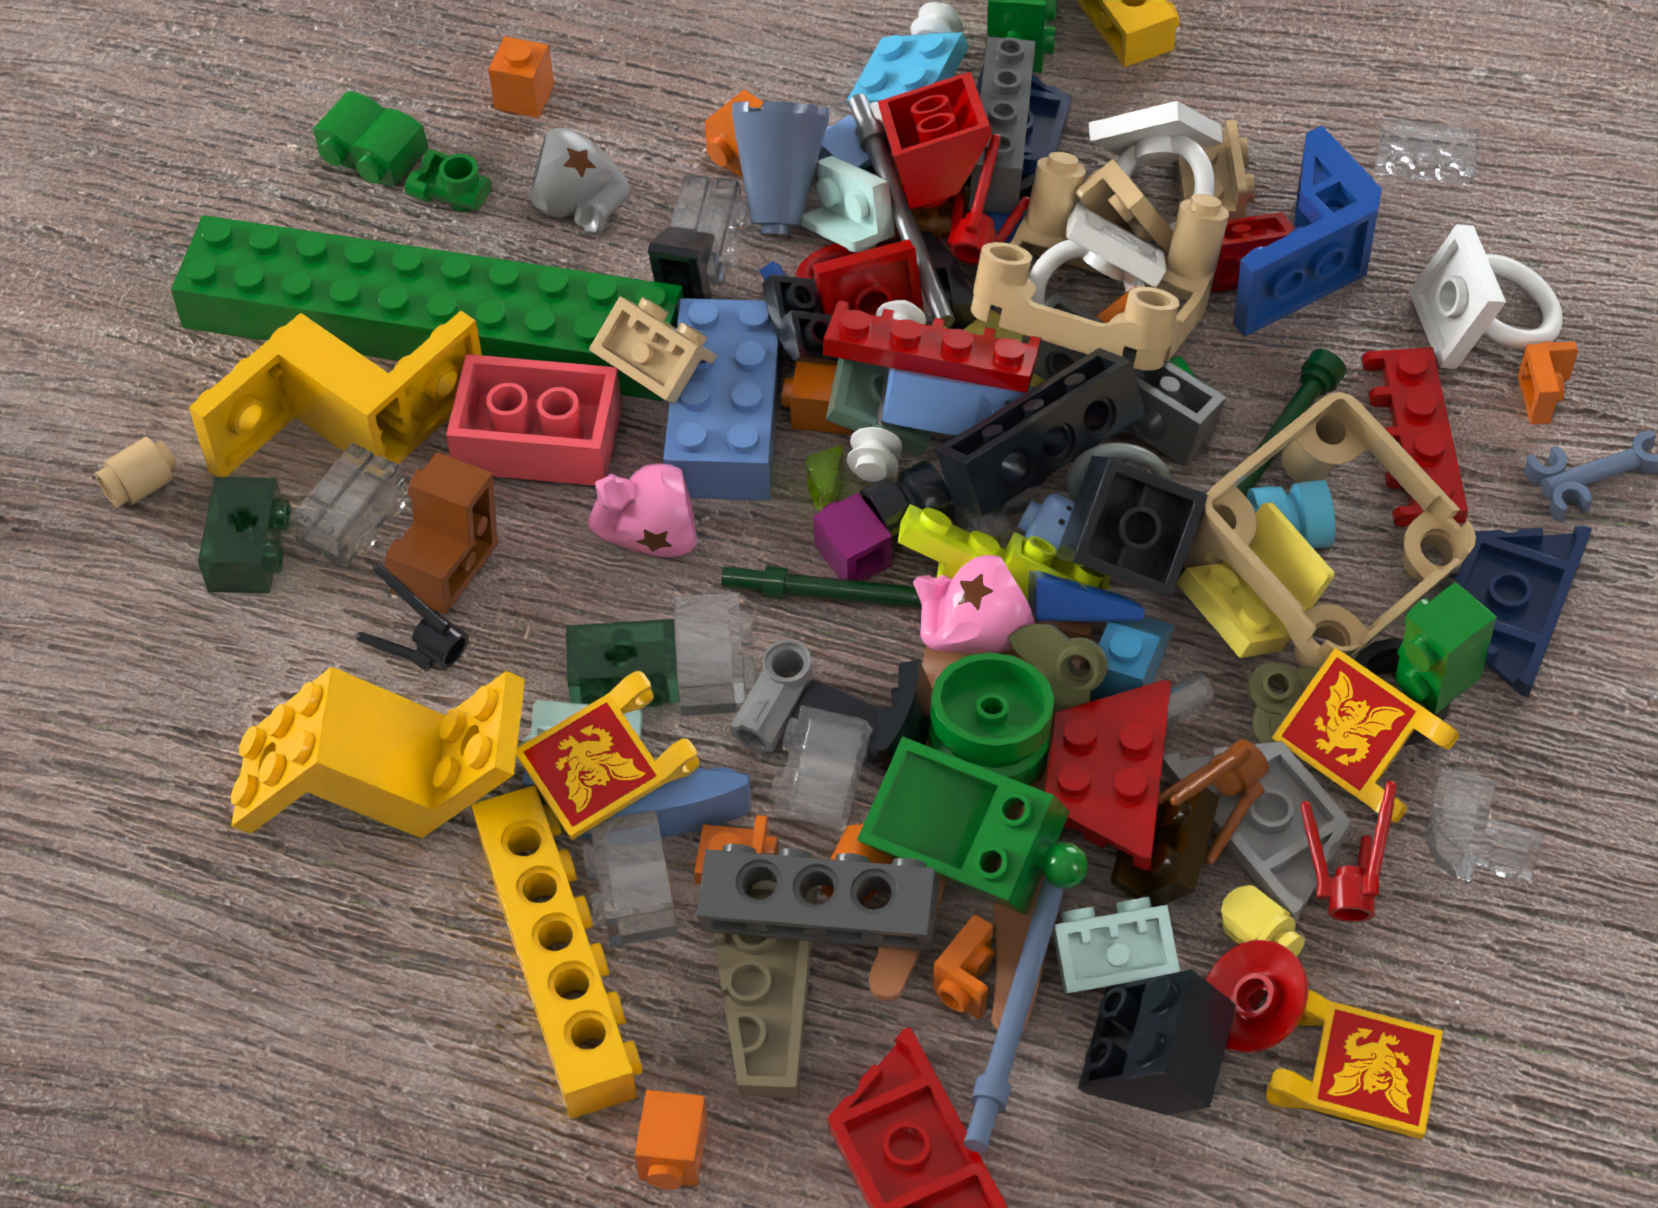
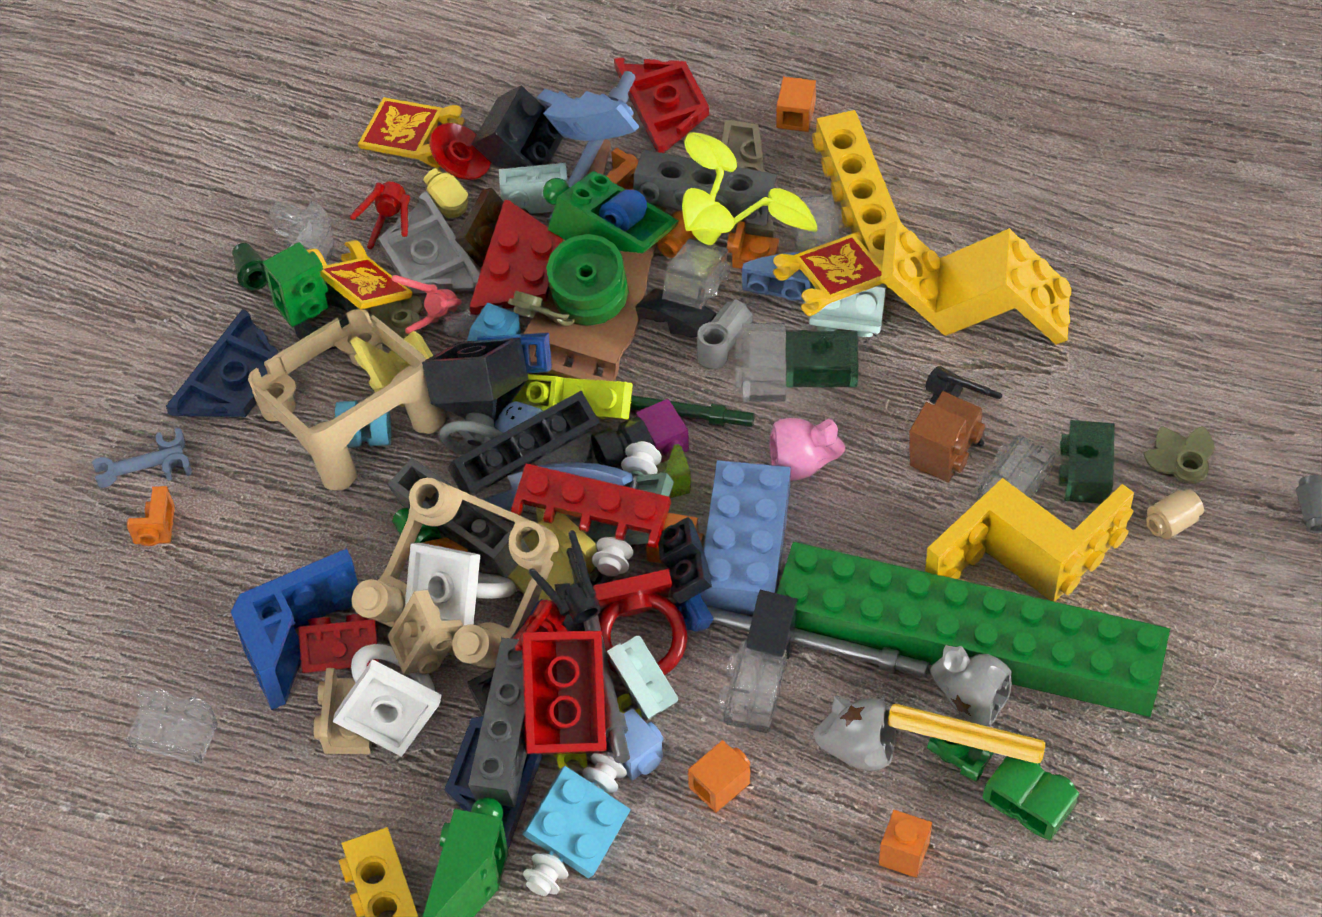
camera: 175 degrees left, 0 degrees up
coral brick [446,354,622,486] -> none
tan bracket [589,297,718,404] -> none
sand blue cone [731,101,829,235] -> none
black slope [869,660,933,772] -> none
bright pink piece [913,555,1036,653] -> none
dark orange plant [1158,739,1269,865] -> none
dark green piece [1236,349,1347,498] -> none
red hinge [1361,347,1468,527] -> none
white tile [1409,224,1563,369] -> none
none -> dark green cone [232,243,268,290]
none -> coral plant [391,275,462,334]
none -> black plant [529,530,601,623]
none -> medium blue slope [536,89,640,141]
none -> blue brick [599,190,647,232]
none -> neon yellow plant [682,132,818,245]
none -> yellow axle [888,704,1045,763]
none -> light grey piece [930,645,1012,726]
none -> olive plate [1143,426,1214,484]

